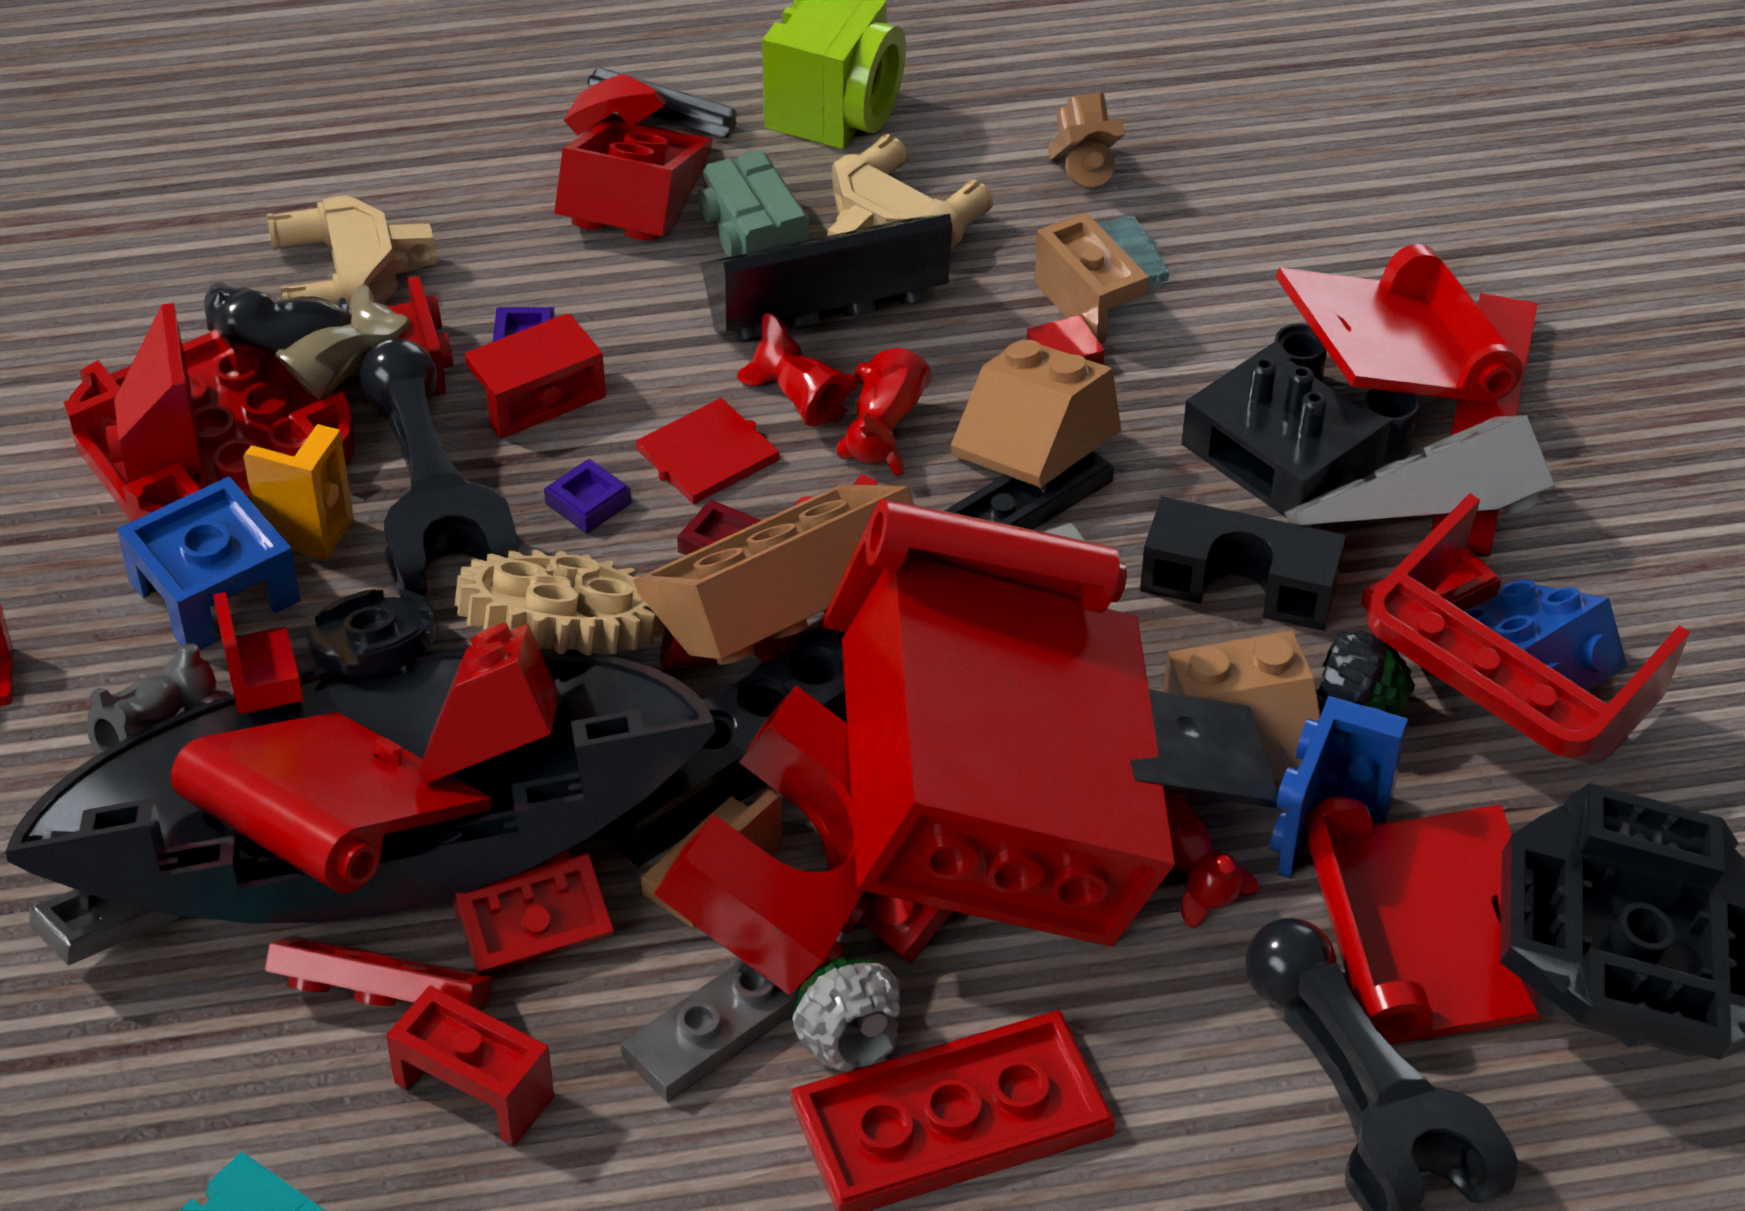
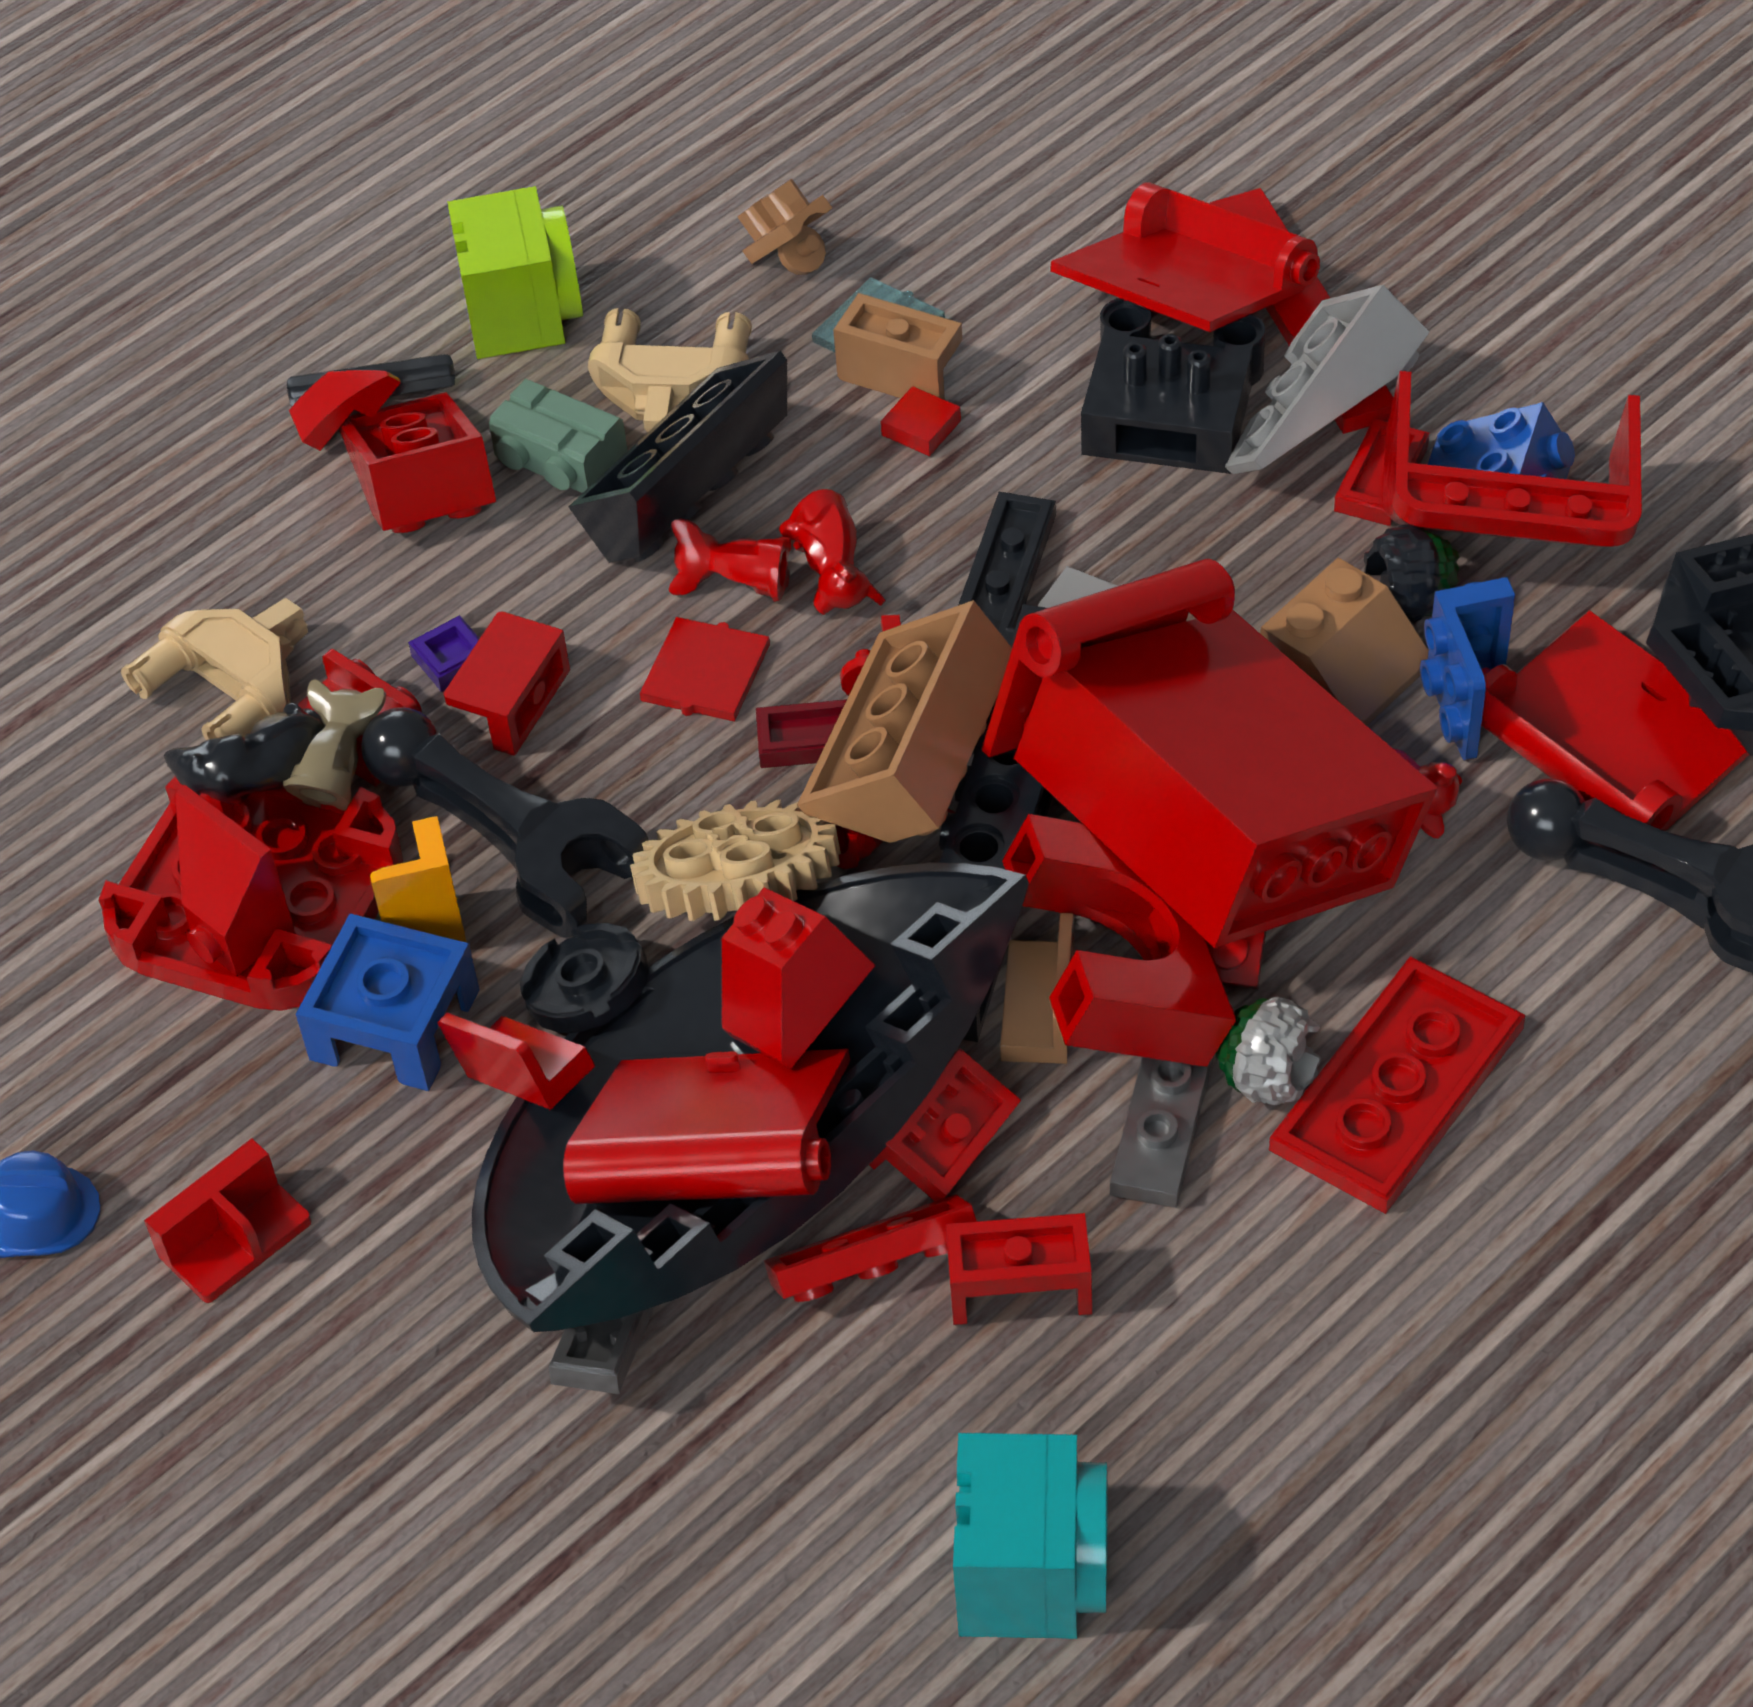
camera: 30 degrees left, 5 degrees up
dark grey animal [87,643,229,755] -> none
dark purple tile [544,458,632,534] -> none
medium nougat slope [951,339,1121,488] -> none
black piece [1130,689,1278,808] -> none
black arch [1140,496,1346,631] -> none

